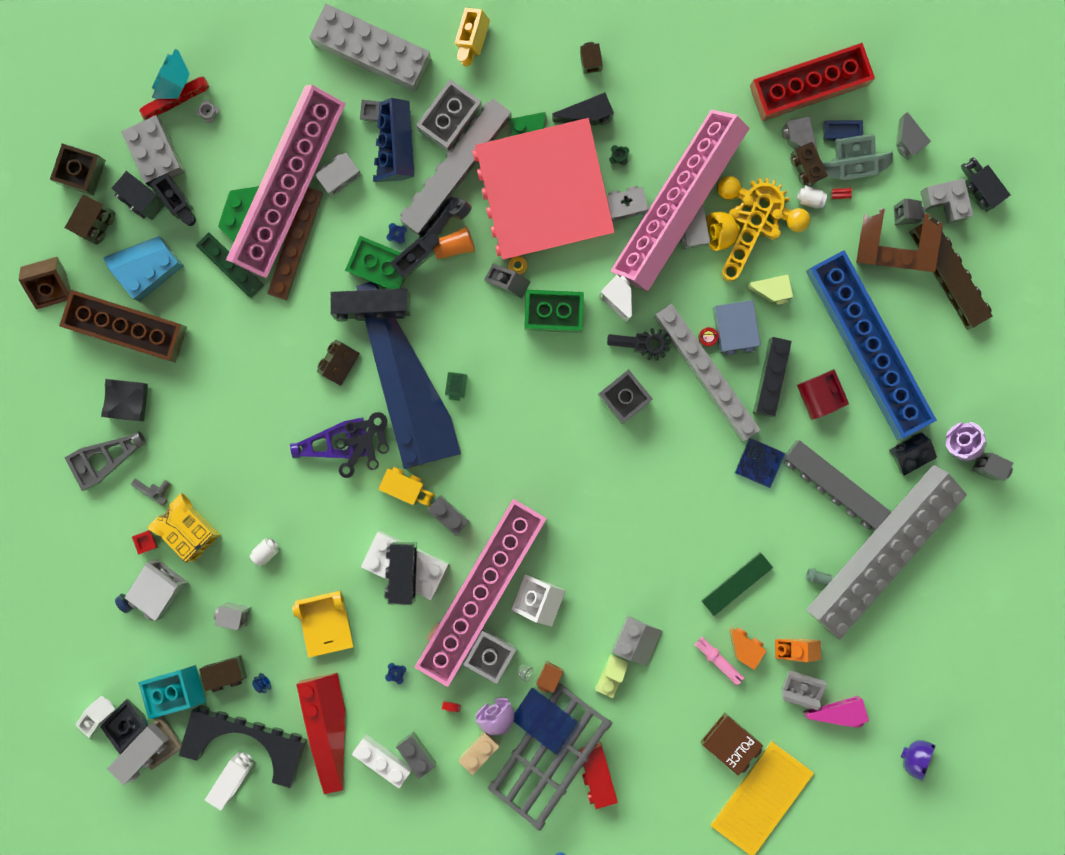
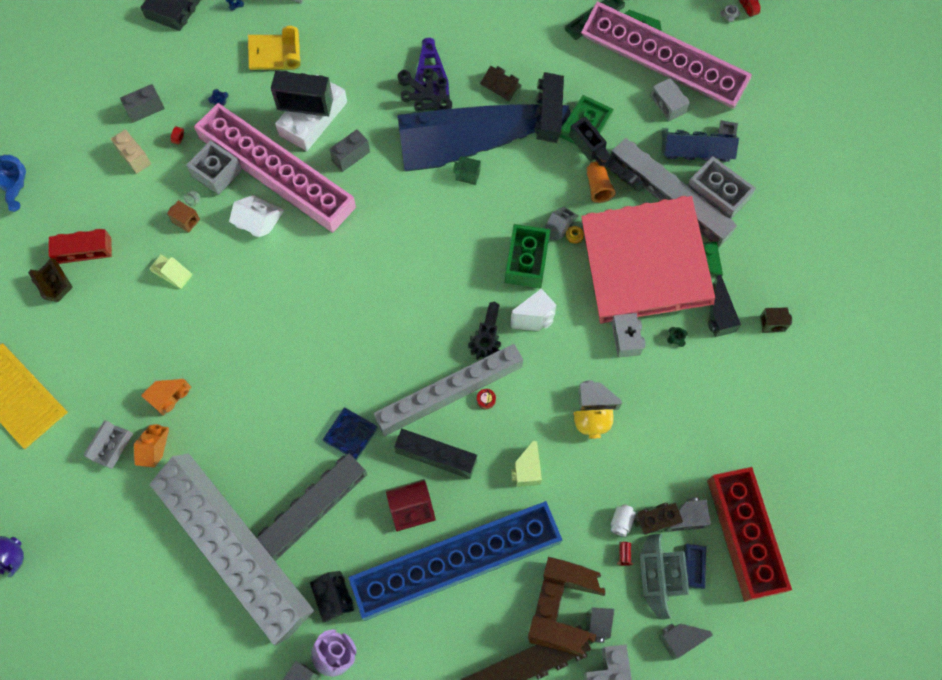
camera: 90 degrees right, 20 degrees down
white brick [250,538,279,566] -> none
reddish brown plate [267,187,323,301] -> none
red wedge [296,672,346,794] -> none
light grey brick [309,3,431,92] -> none
white brick [352,734,412,788] -> none
yellow brick [378,467,436,507] -> none
clear blue plate [386,223,407,244] -> none
yellow brick [455,8,490,67] -> none
lavender cylinder [475,697,515,735] -> none
dark grey door [487,682,613,831] -> none
clear blue tile [514,687,579,754] -> none
dark grey brick [598,369,653,424] -> none
bright pink brick [611,109,750,292] -> none
light grey slope [612,615,662,666] -> none
bright pink pin [695,637,744,686] -> none
reddish brown brick [700,712,763,776] -> none
dark green tile [701,552,773,616] -> none
sand blue brick [713,300,761,356] -> none
yellow piece [717,176,811,282] -> none
dark pink slope [803,696,869,728] -> none
sand green pin [805,568,832,586] -> none
none -> dark brown bracket [28,258,73,302]

